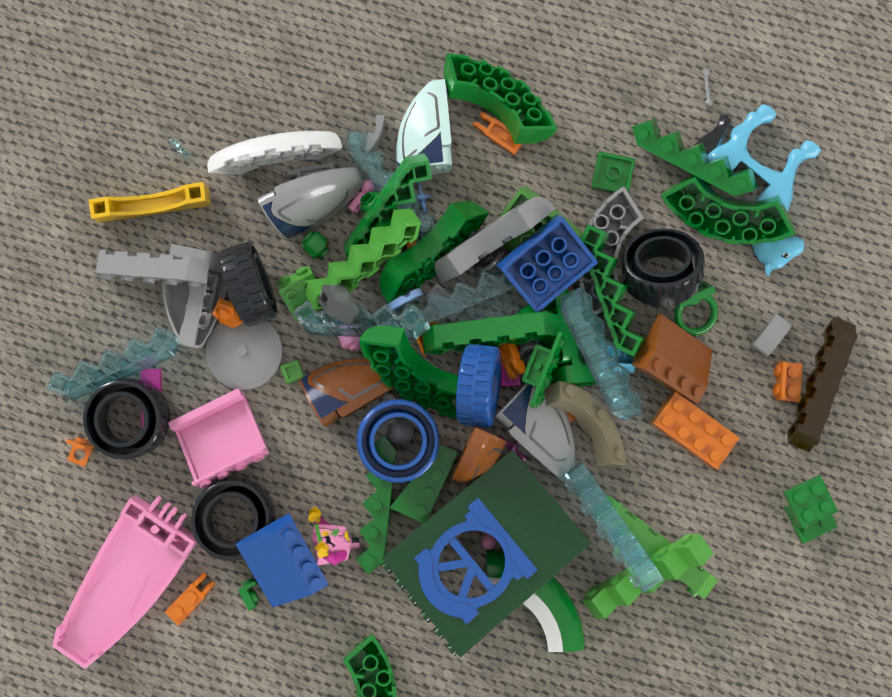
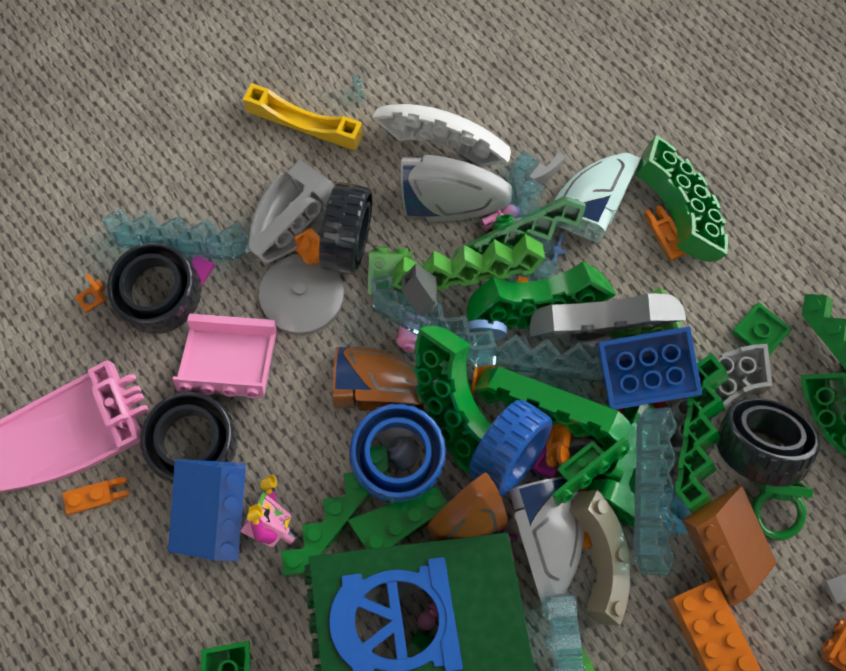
camera: 30 degrees right, 15 degrees down
light grey brick [95,250,210,288] -> none
green bracket [238,577,259,611] -> none
bright green tile [280,359,305,384] -> none
green head [301,230,329,259] -> none

